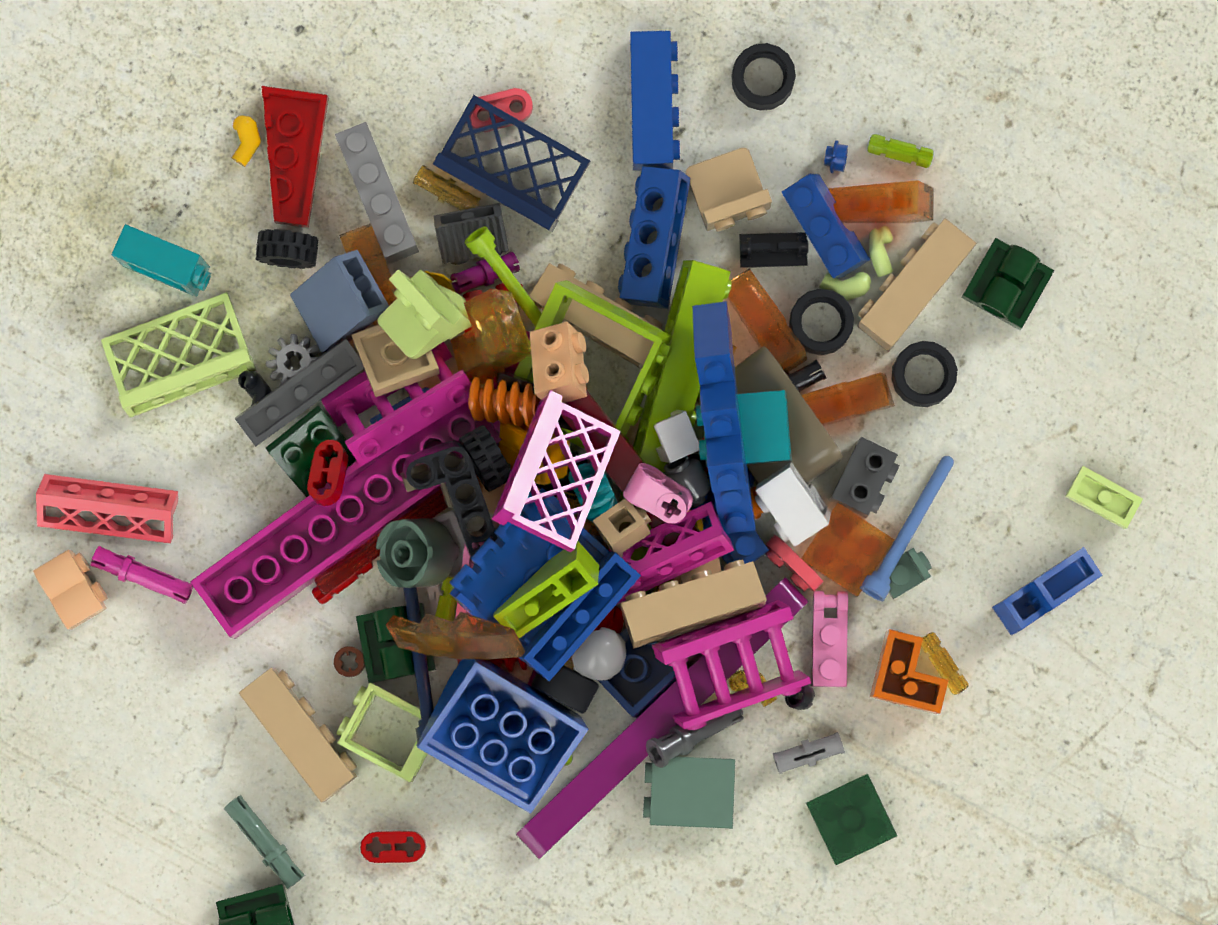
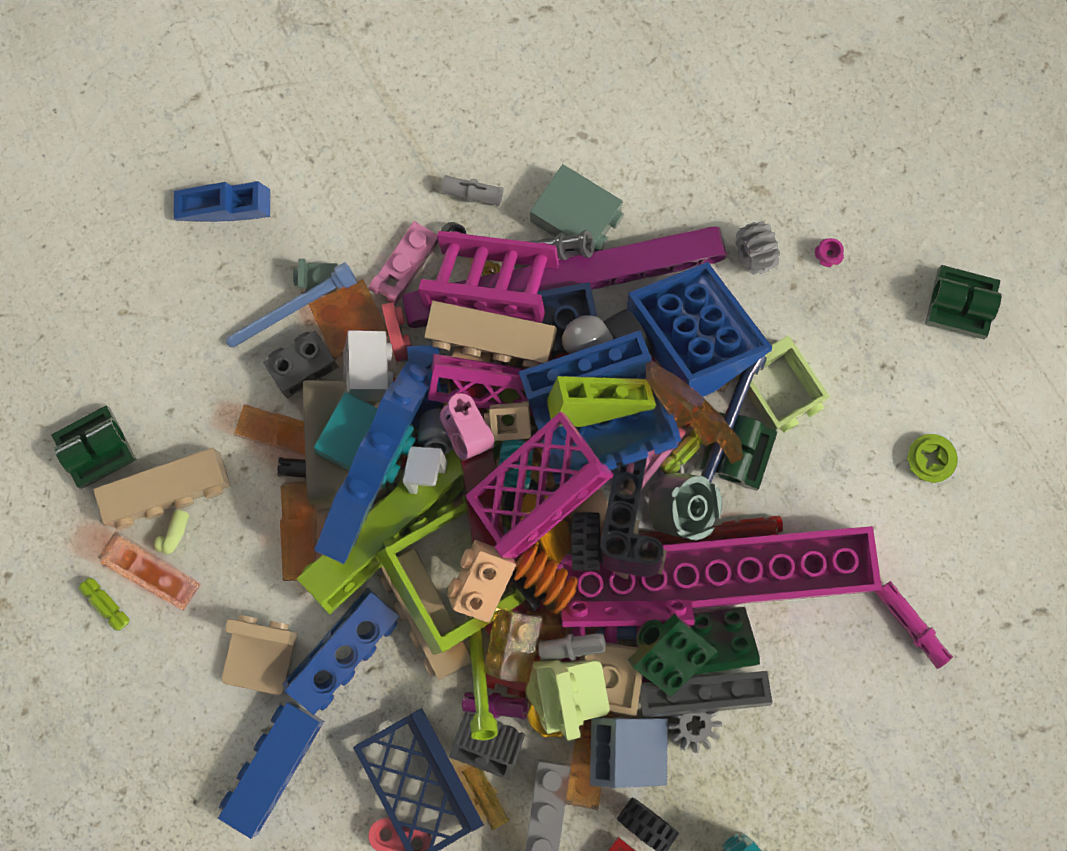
camera: 150 degrees left, 5 degrees down
light nougat brick [33,550,108,630] -> none
coral fence [36,474,178,543] -> none
yellowish green fence [101,292,256,418] -> none
sand green pin [224,795,305,889] -> none
black arm [238,371,271,406] -> none
tan brick [239,668,357,802] -> none
red beam [307,440,348,506] -> none
copper bush [334,646,365,677] -> none
red beam [360,831,427,863] -> none
black tyre [731,43,796,111] -> none
black hinge [739,232,808,268] -> none
blue arch [782,174,871,279] -> none
black tyre [789,289,854,355] -> none
clear green plate [805,773,897,865] -> none
yellowish green arm [819,272,871,301] -> none
blue plate [824,140,848,173] -> none
orange brick [870,629,949,714] -> none
black tyre [891,341,958,407] -> none
clear yellow axle [921,632,969,695] -> none
yellowish green plate [1065,466,1143,529] -> none
none -> light grey axle [539,634,606,661]
none -> dark green plate [628,613,717,697]
none -> light grey gear [735,221,780,275]
none -> dark pink plate [815,238,844,267]
none -> lime gear [906,434,958,484]

